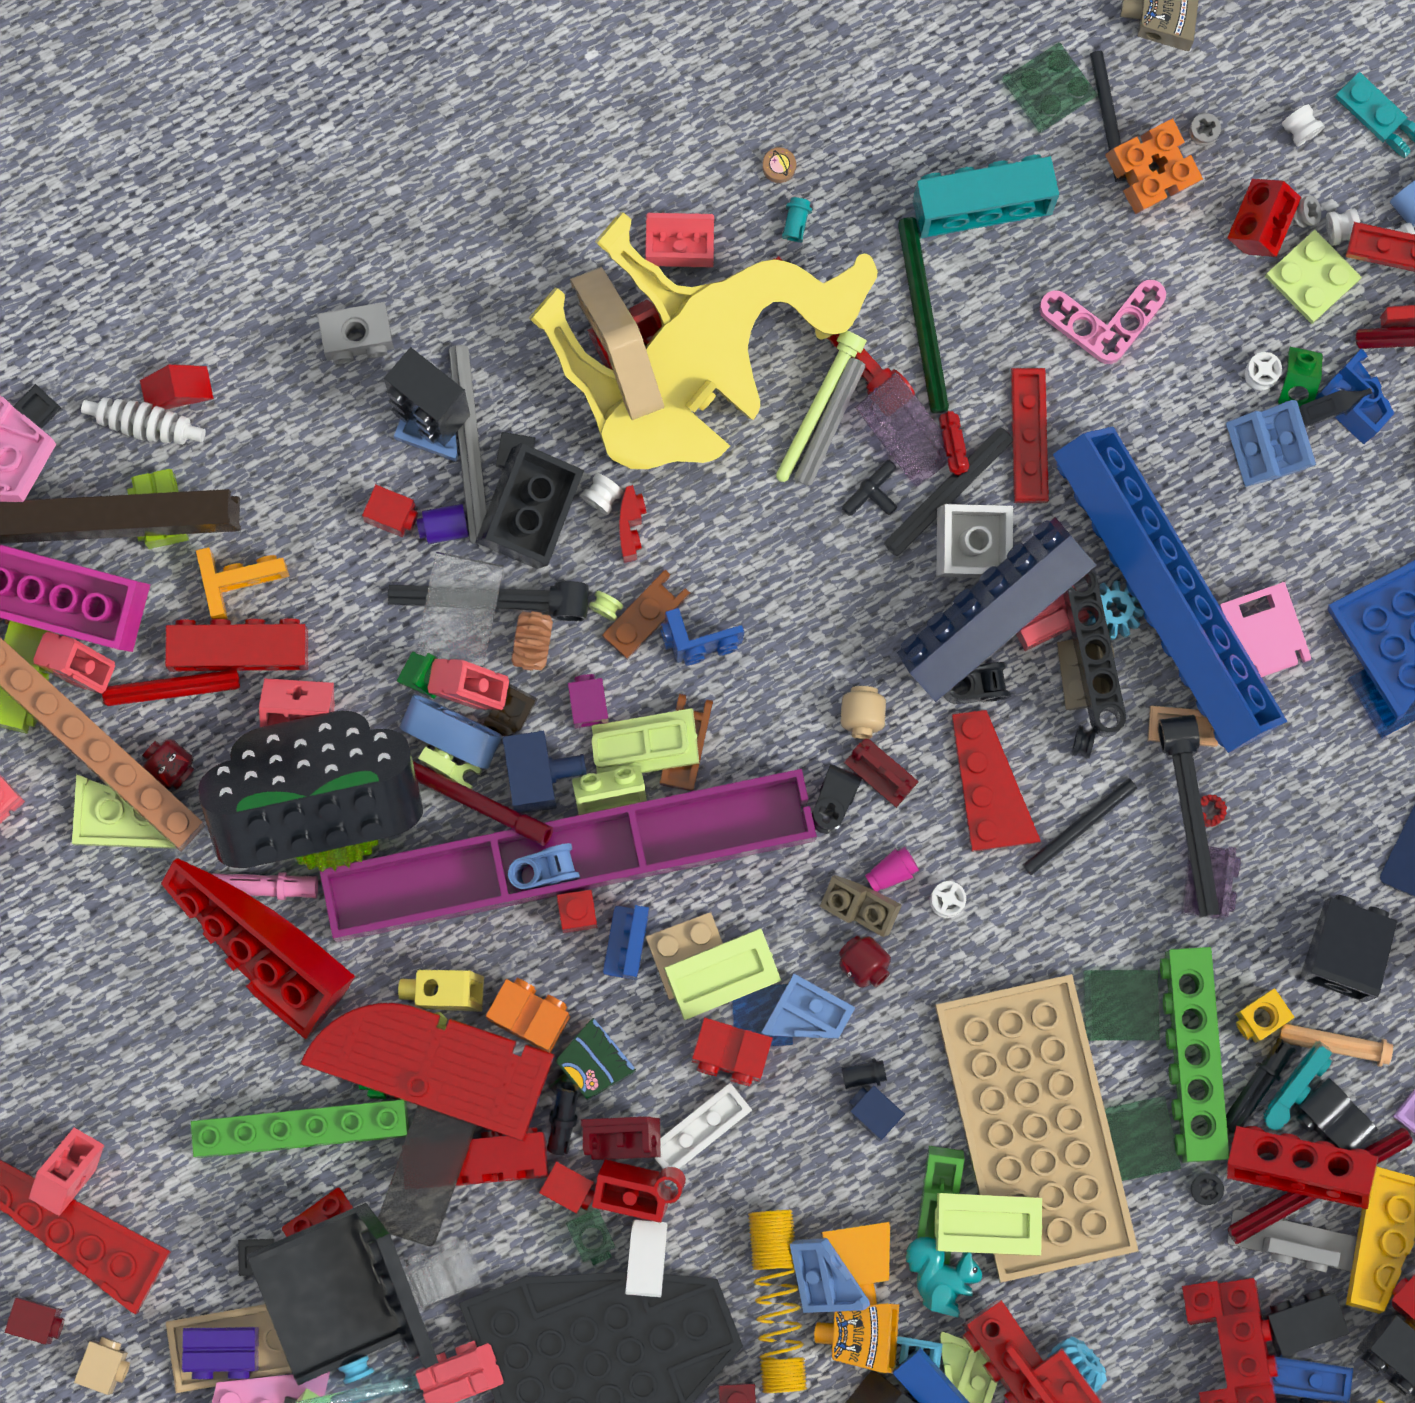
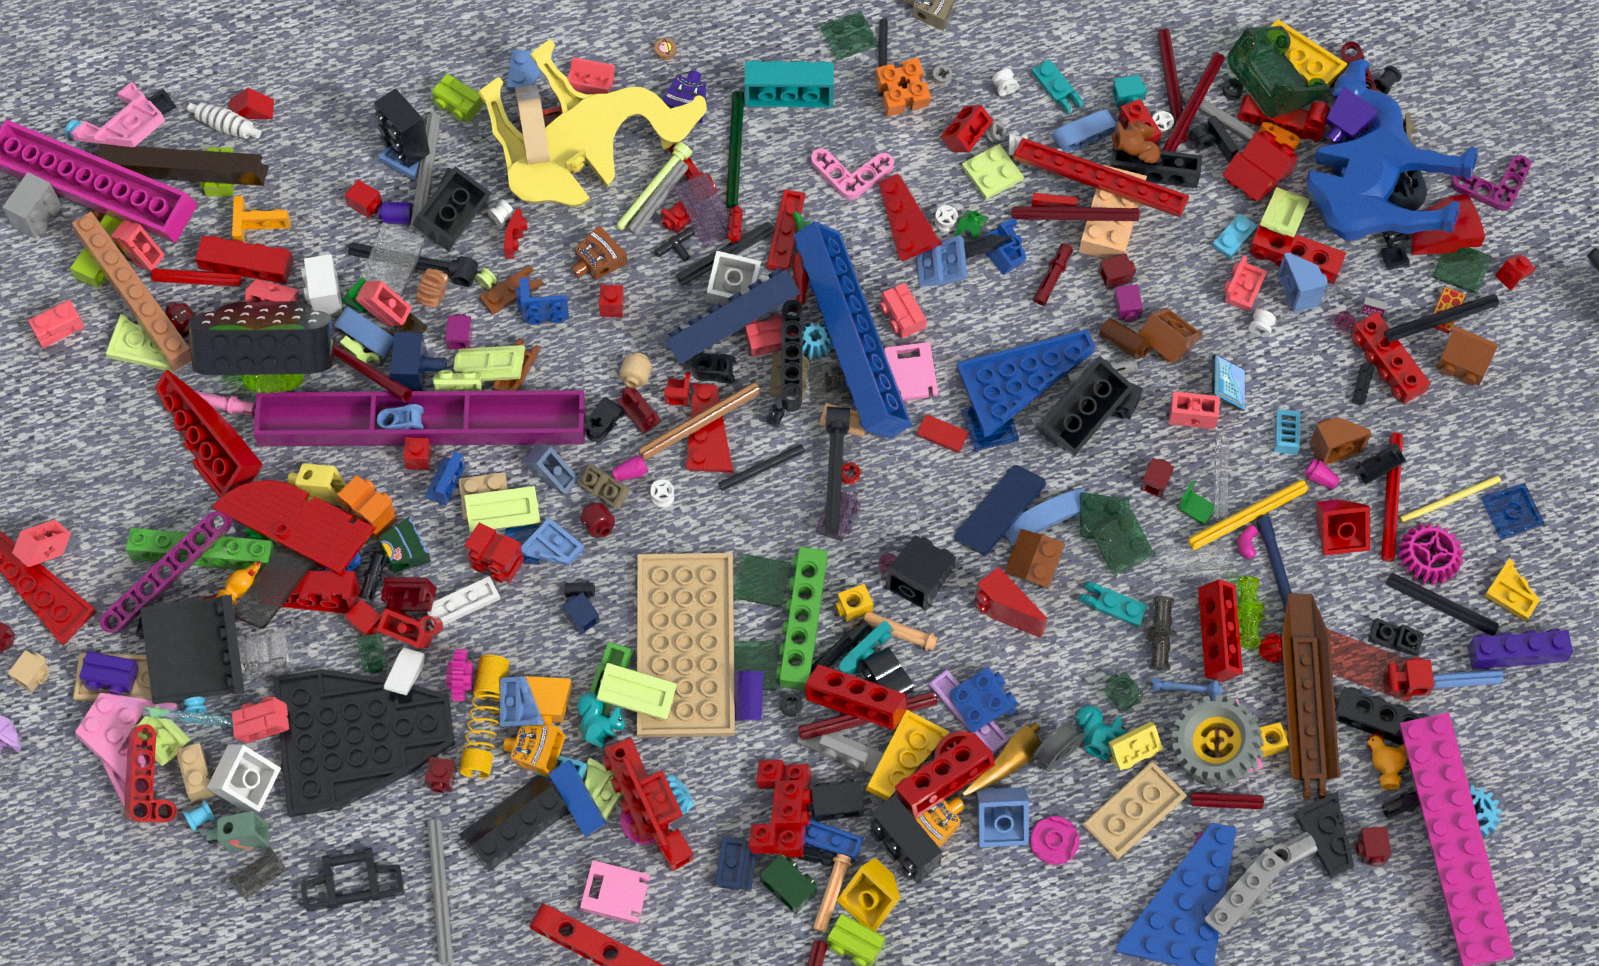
camera: 15 degrees right, 15 degrees down
light grey brick [317,302,394,364] -> none
teal pin [781,197,812,243] -> none
none -> magenta beam [100,511,232,633]
none -> light orange animal [216,561,261,606]
none -> white brick [301,254,343,317]
none -> lime brick [432,74,485,123]
none -> dark pink gear [446,649,473,702]
none -> medium blue wing [507,50,554,91]
none -> sand blue slope [522,444,579,495]
none -> dark orange torso [570,225,628,280]
none -> red brick [599,285,624,317]
none -> medium nougat axle [638,382,761,460]
none -> red bracket [661,200,696,233]
none -> dark purple torso [662,70,706,123]
none -> red panel [664,373,691,406]
none -> dark purple brick [734,671,764,722]
none -> red piece [792,212,810,305]
none -> clear smoke piece [809,363,853,406]
none -> red wing [878,174,943,261]
none -> clear pink hinge [878,553,897,574]
none -> coral brick [879,283,927,339]
none -> red tile [917,414,969,454]

